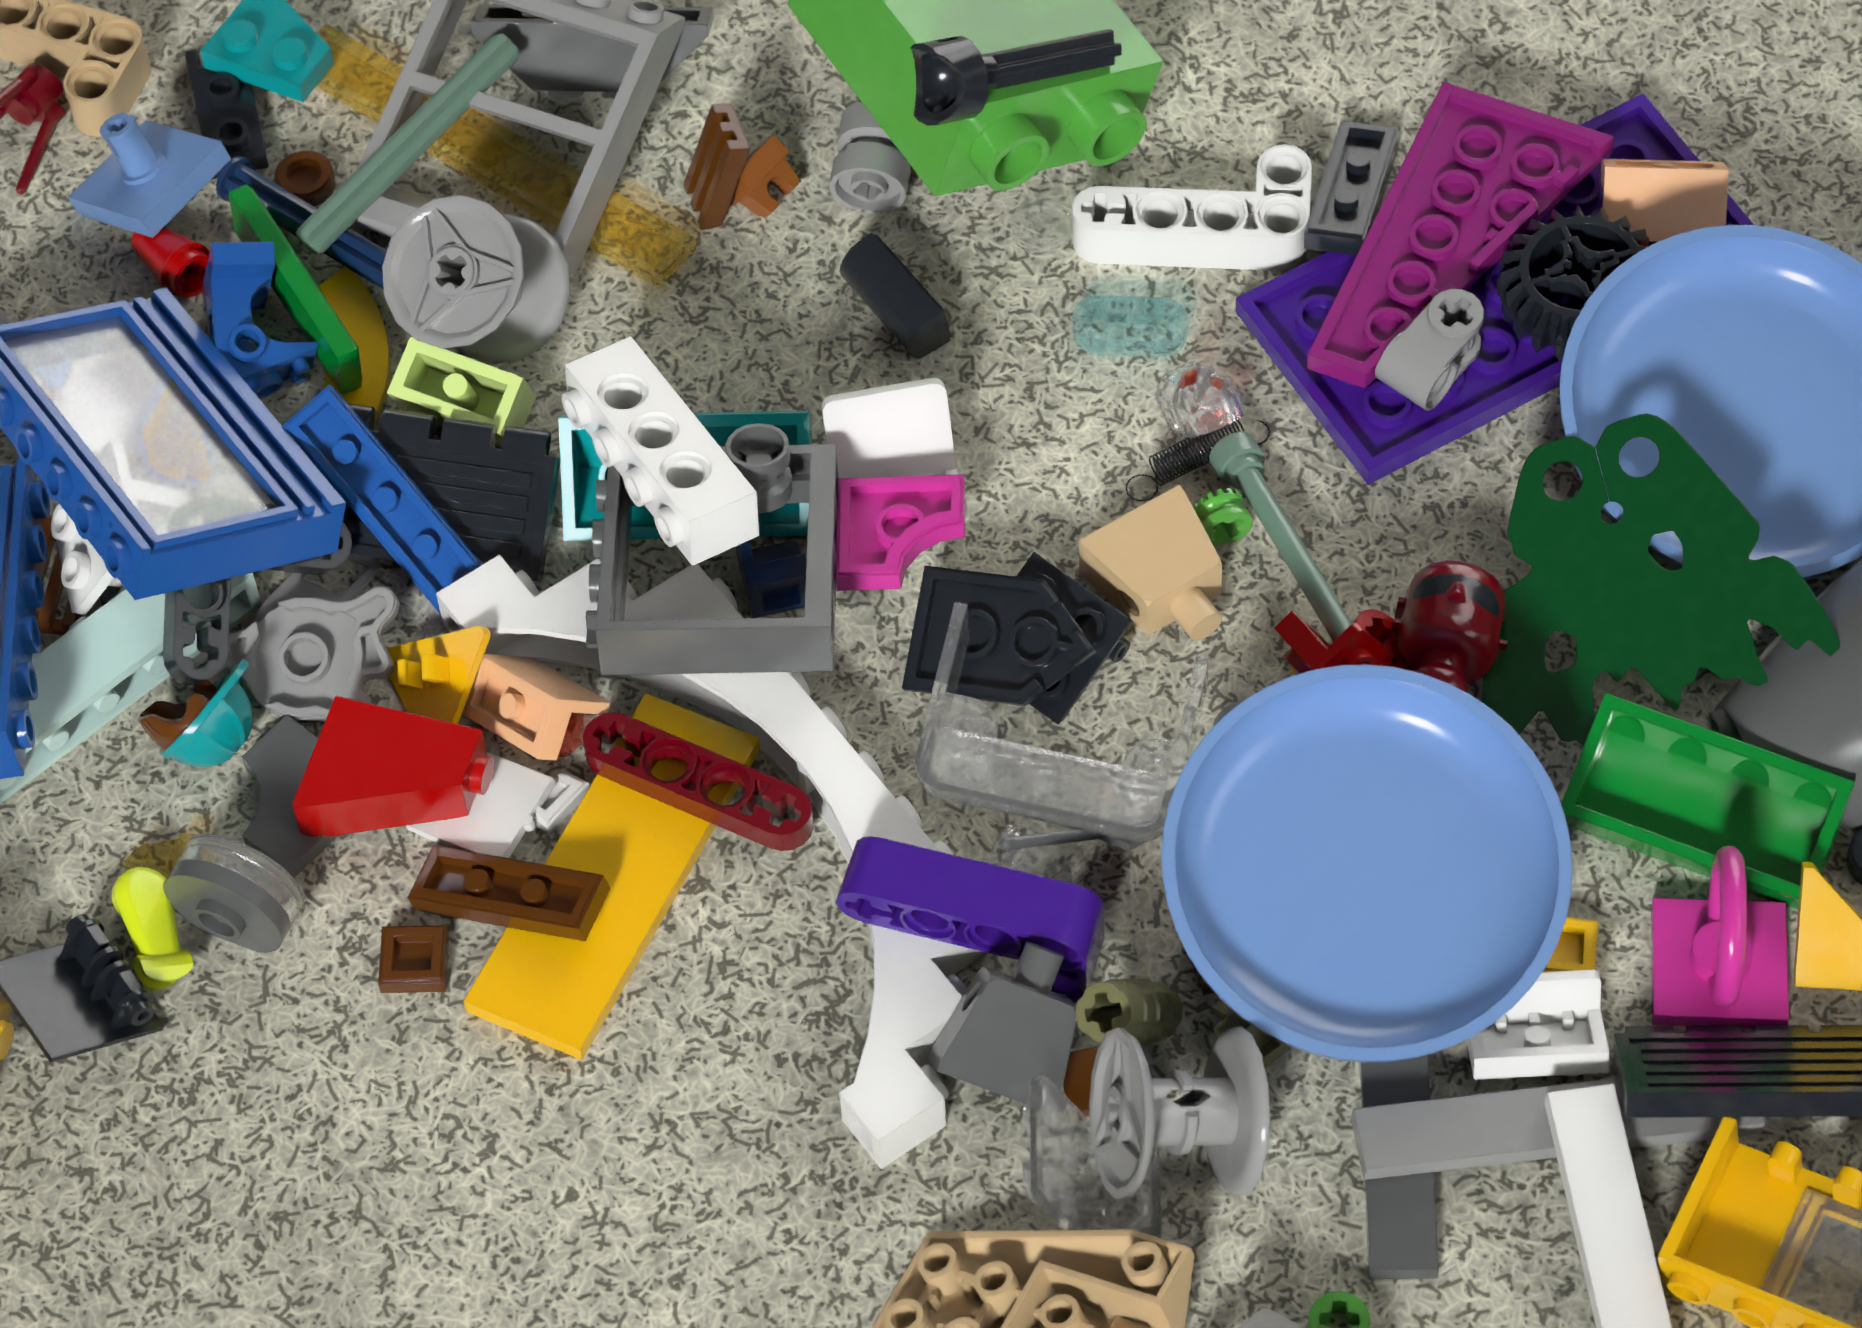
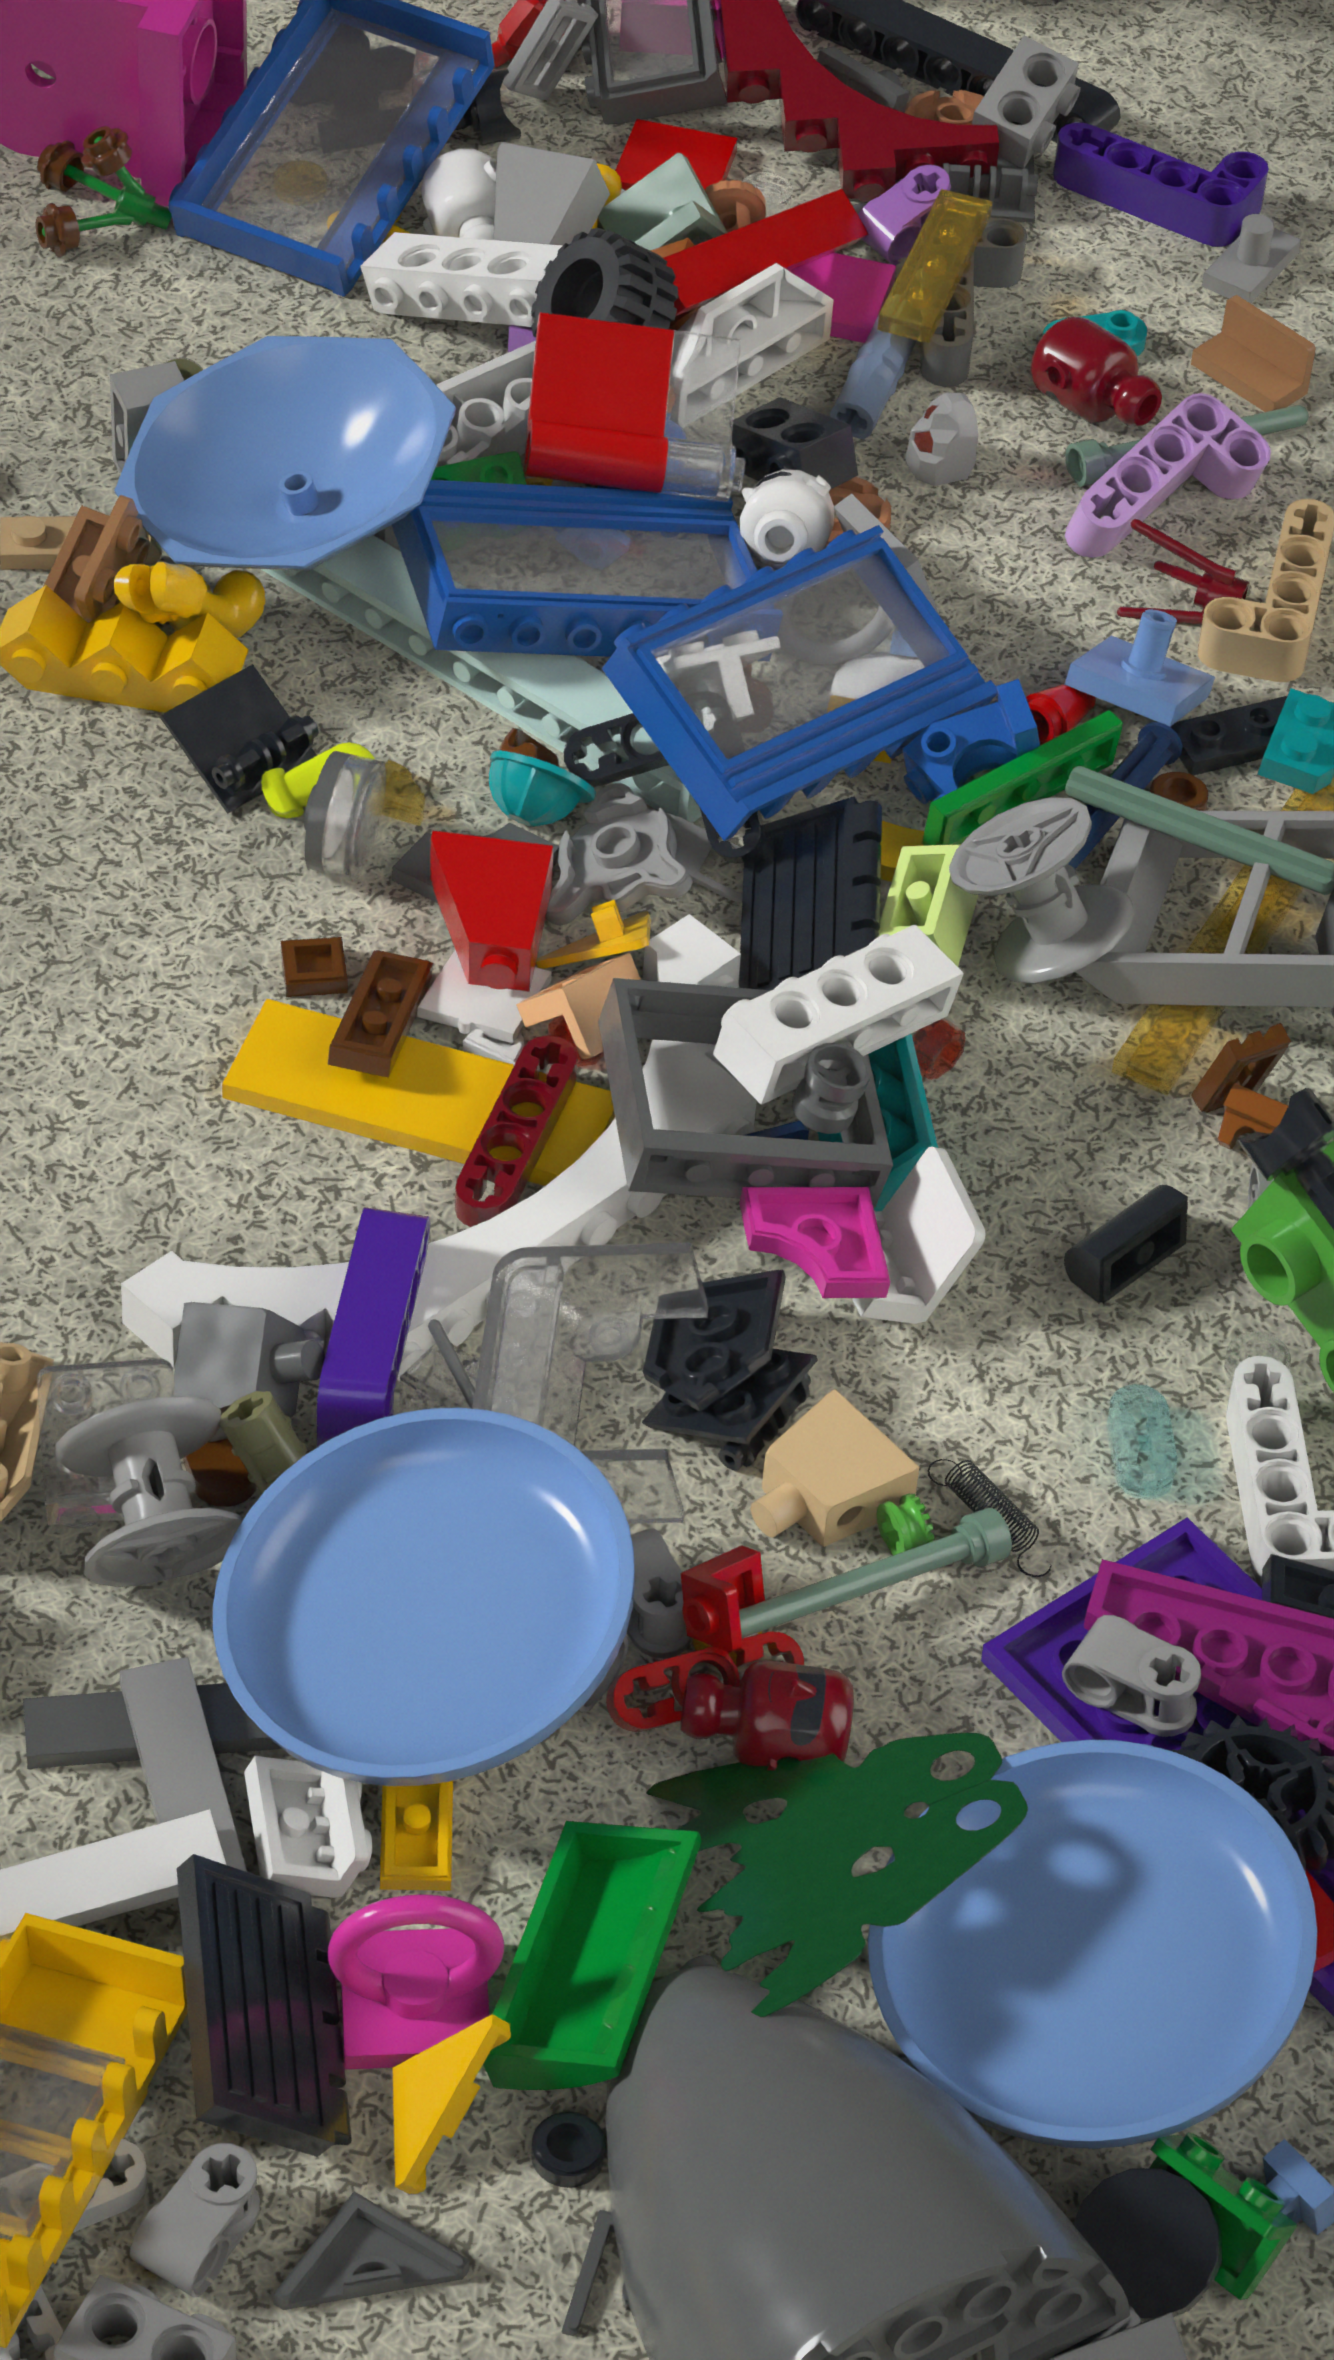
camera: 75 degrees right, 10 degrees down
blue tile [282,385,483,615] -> none
clear rock [1154,360,1244,438] -> none

